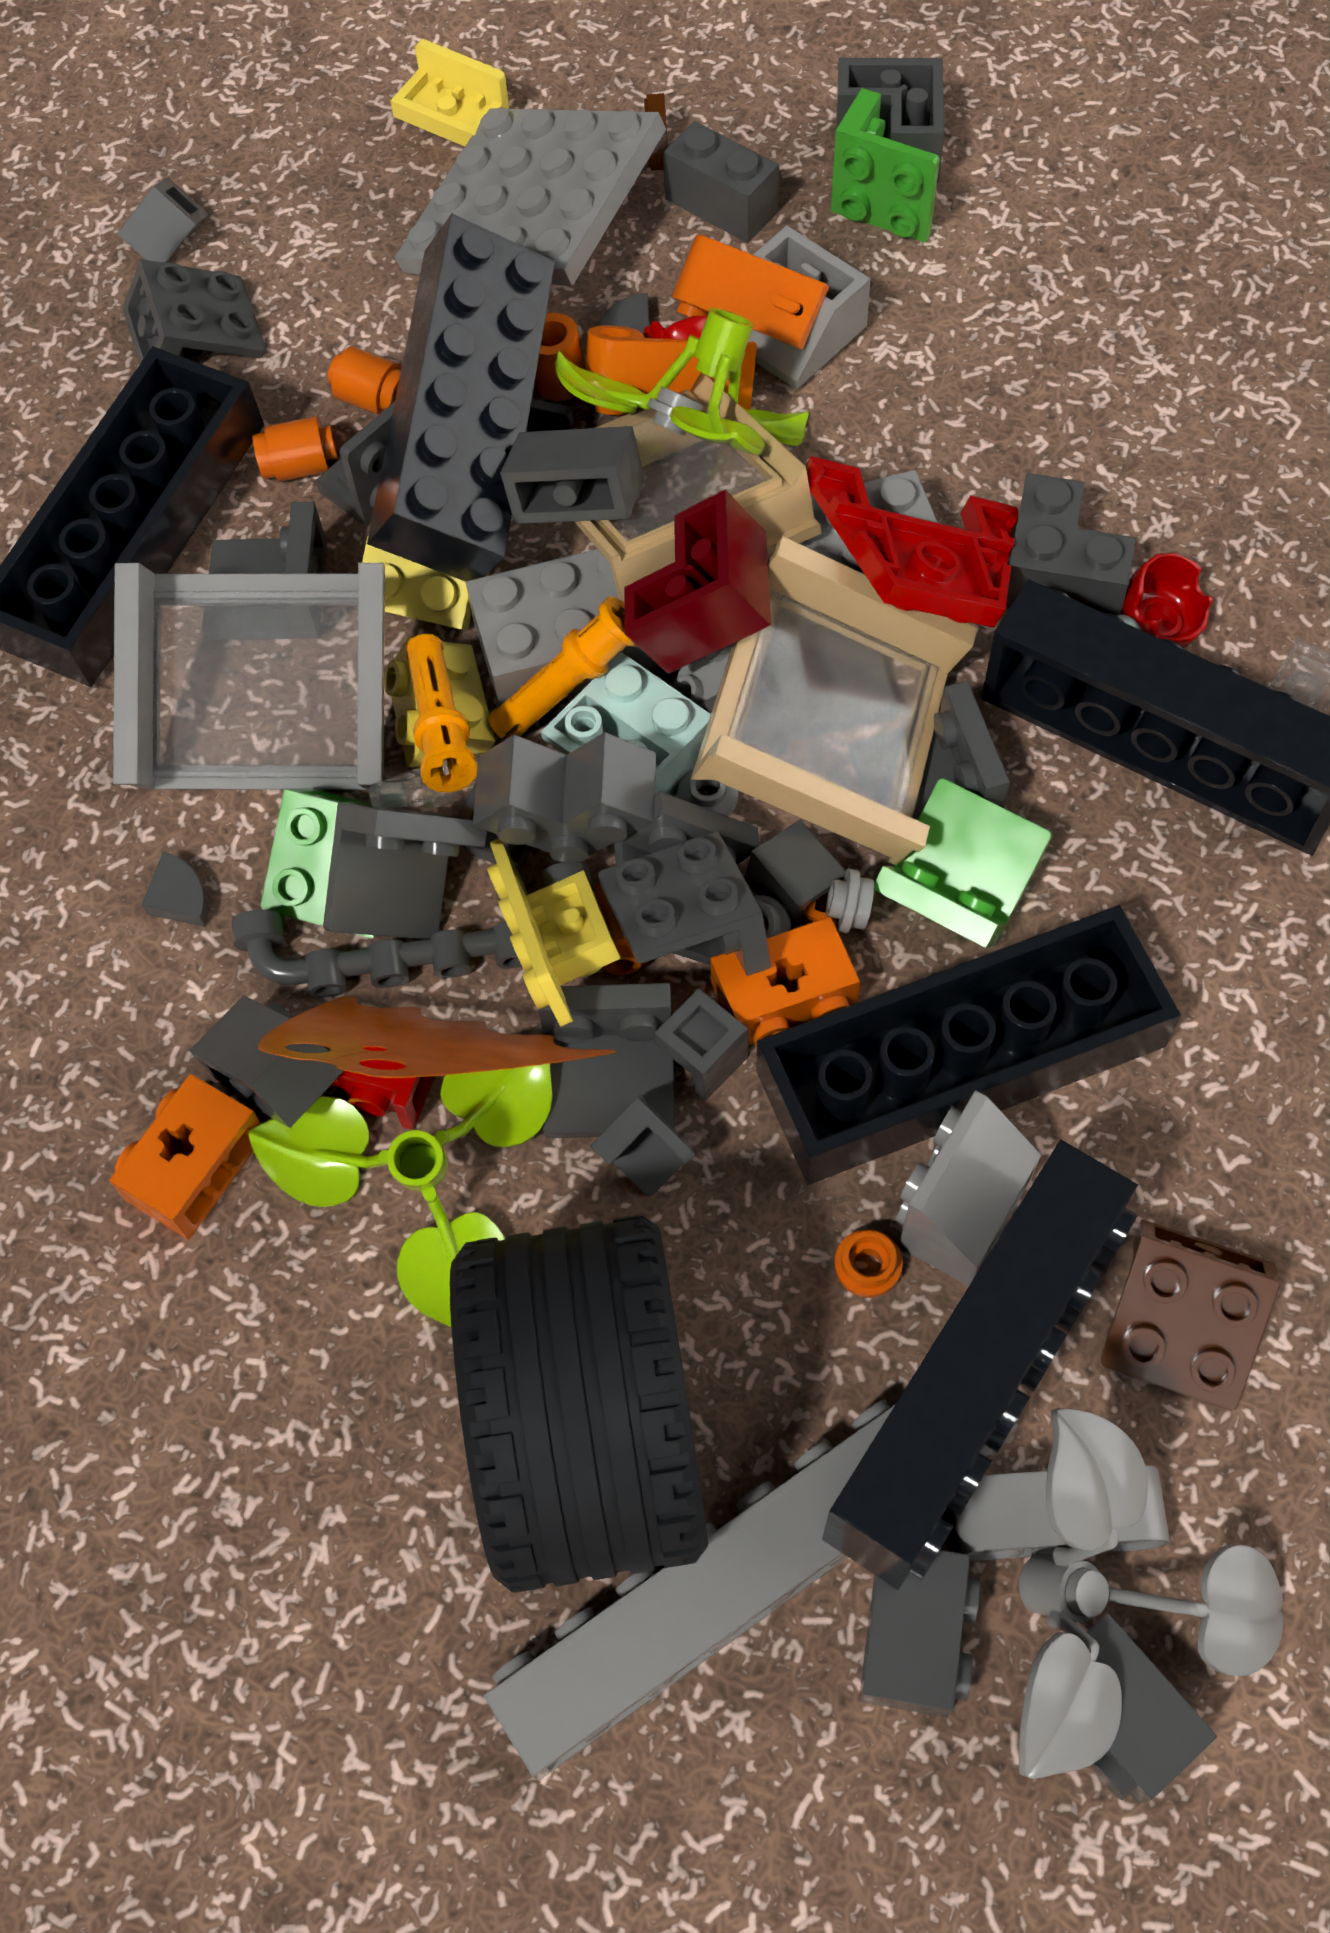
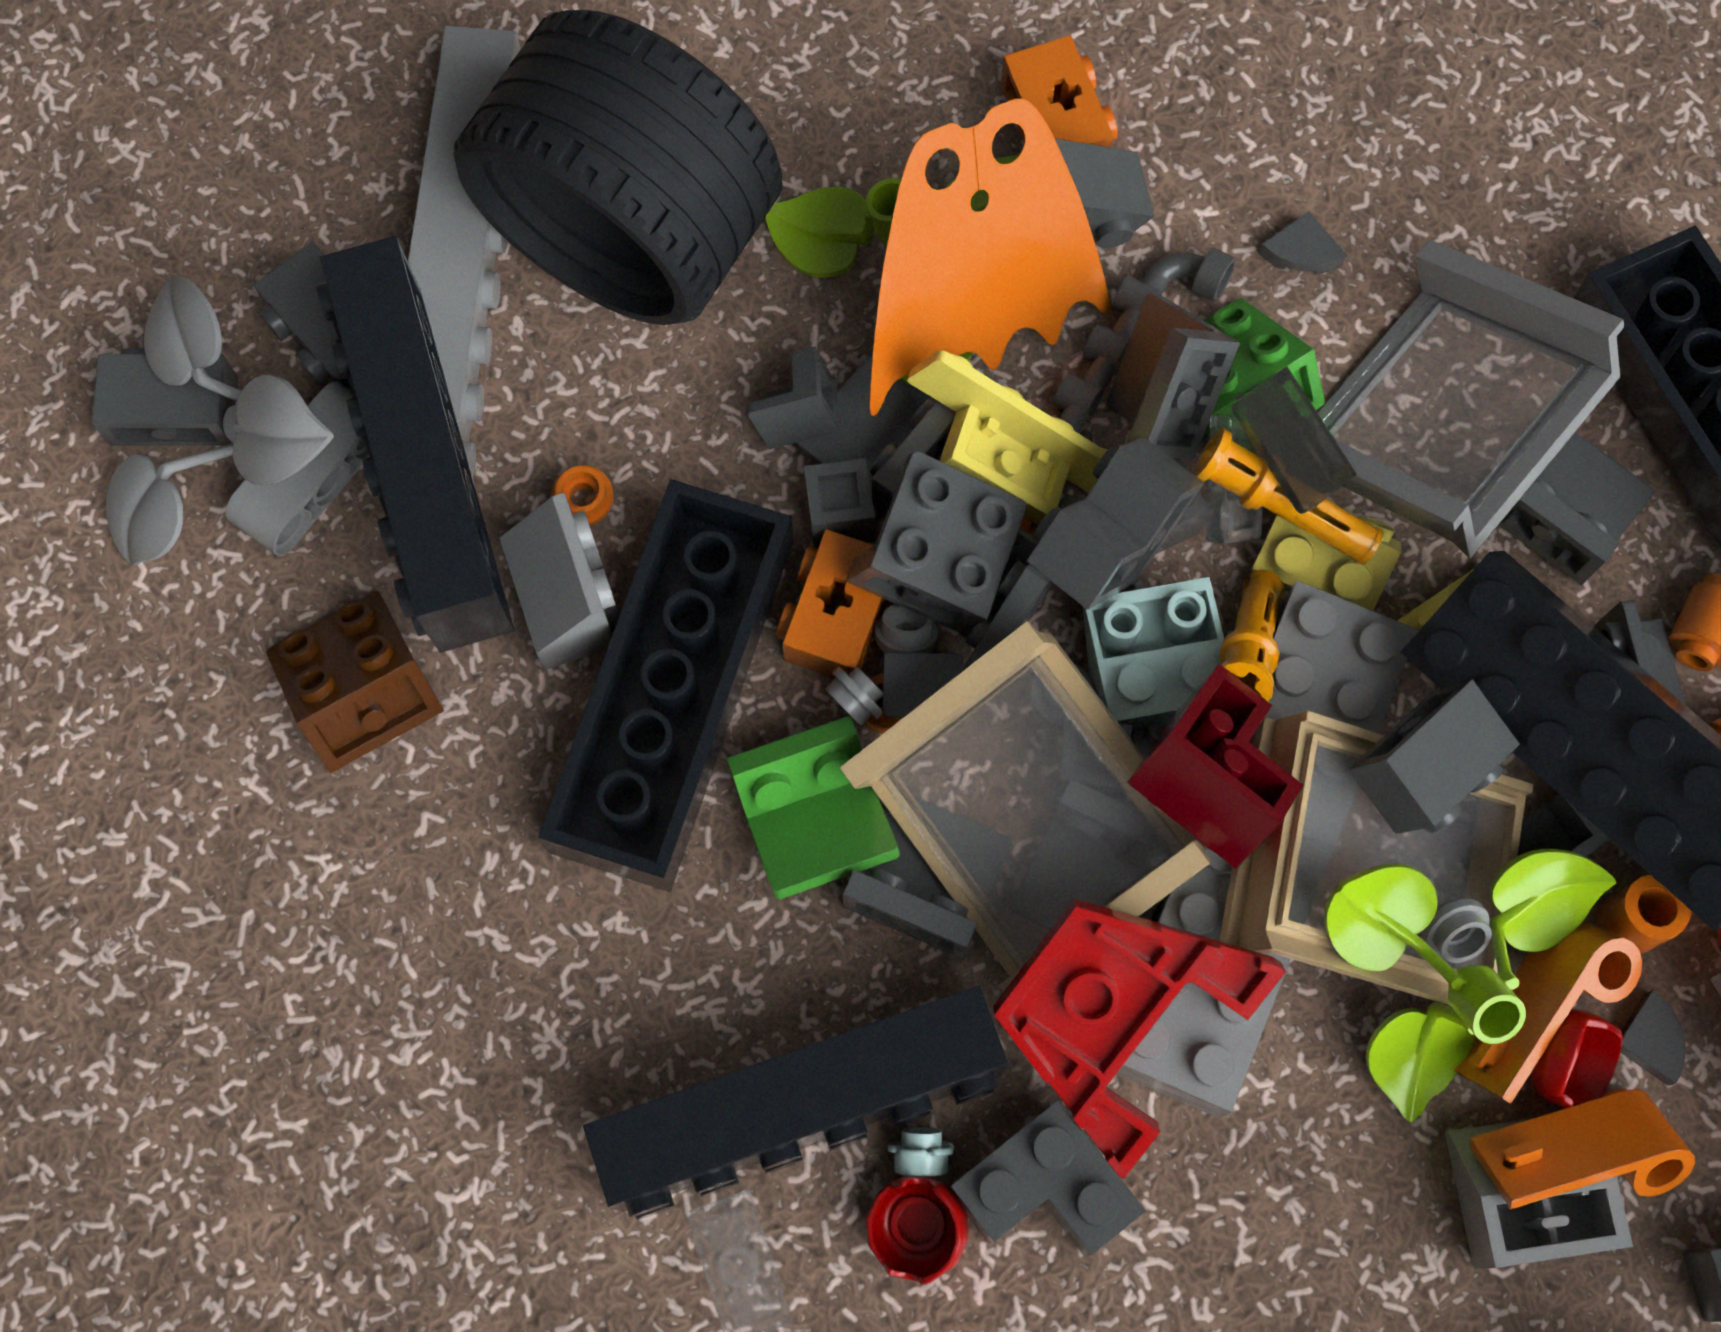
camera: 125 degrees right, 10 degrees up
none -> clear smoke panel [1231,366,1357,514]

